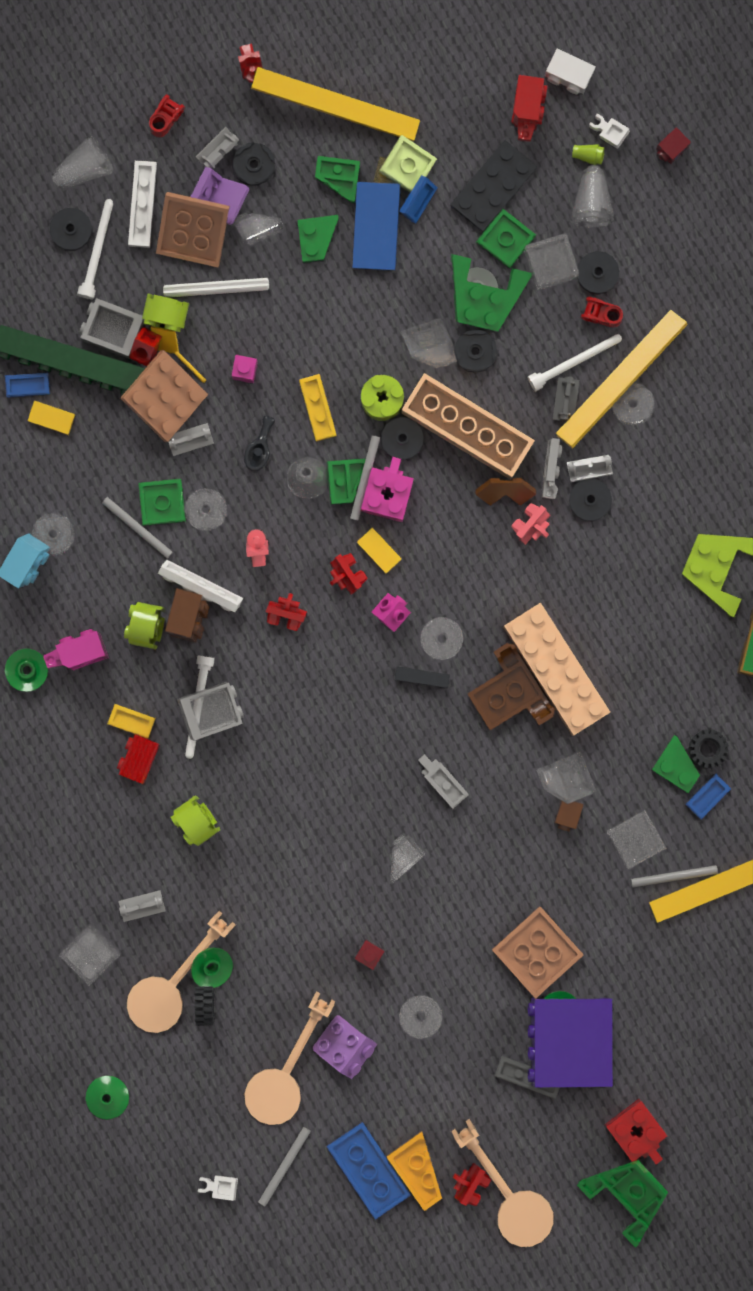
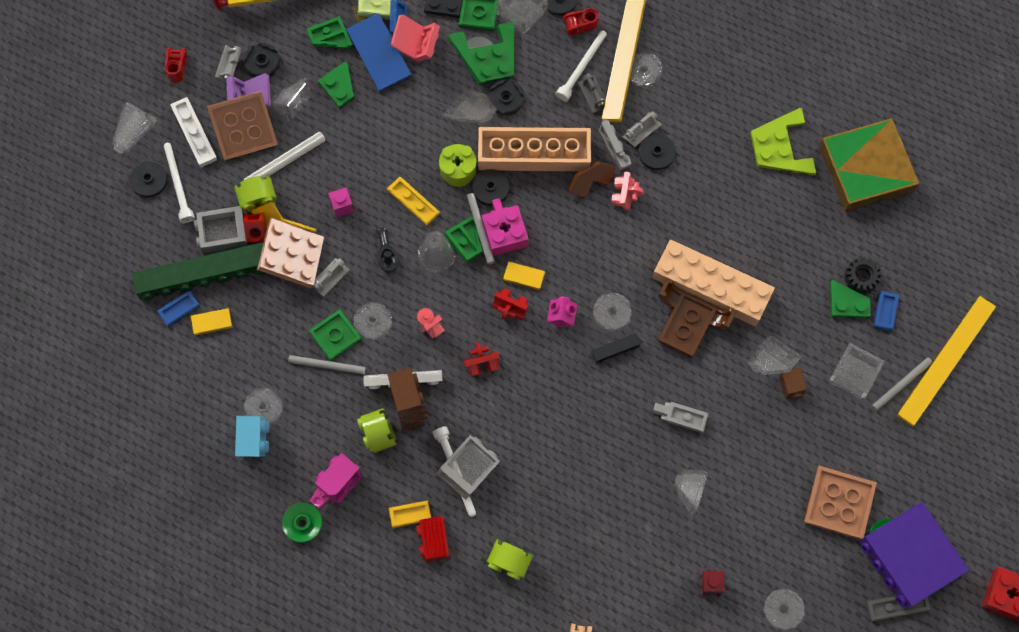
camera: 30 degrees left, 15 degrees down
none -> coral bracket [391,15,440,62]

